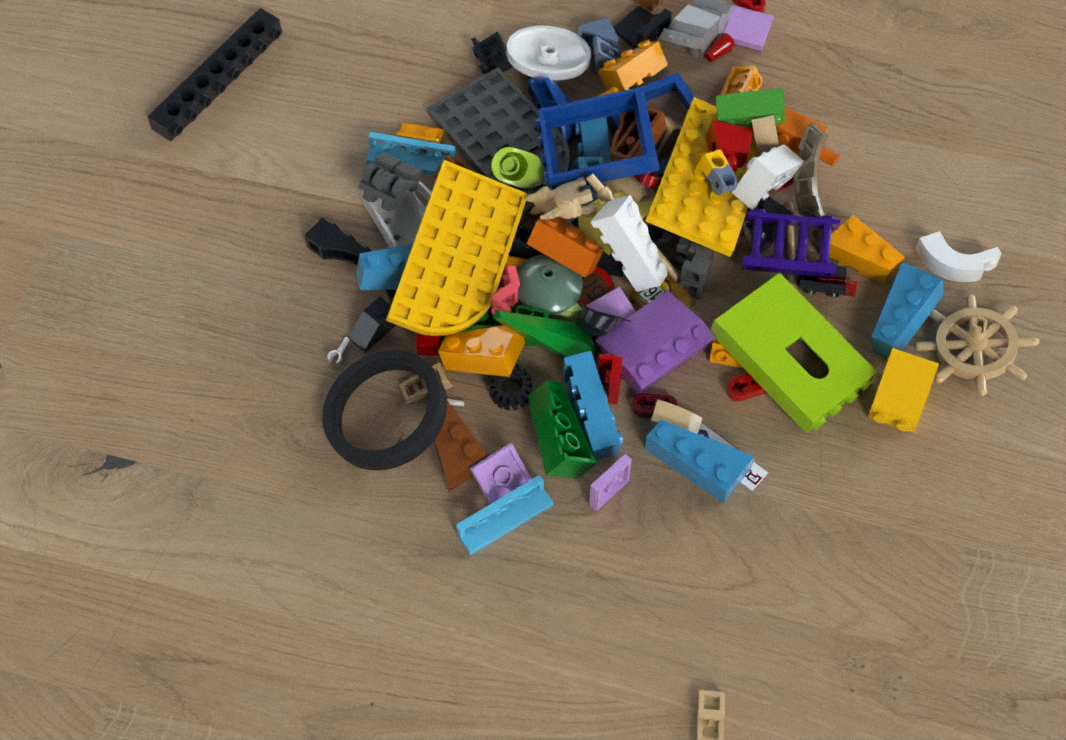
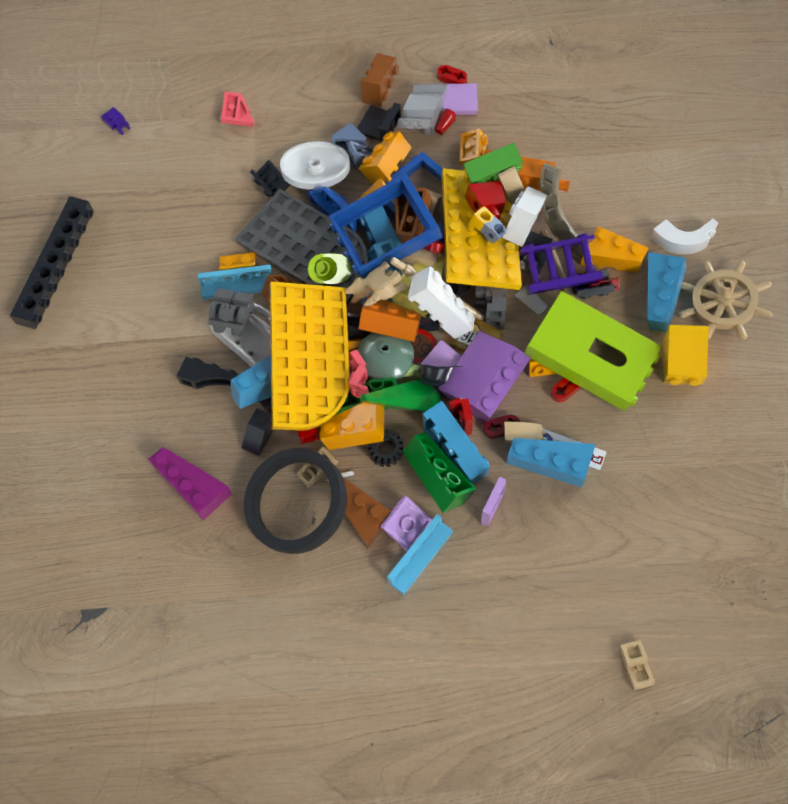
camera: 15 degrees left, 5 degrees up
white hand [327,337,350,366] -> none
none -> magenta wedge [148,447,233,520]
none -> white sticker [515,285,547,314]

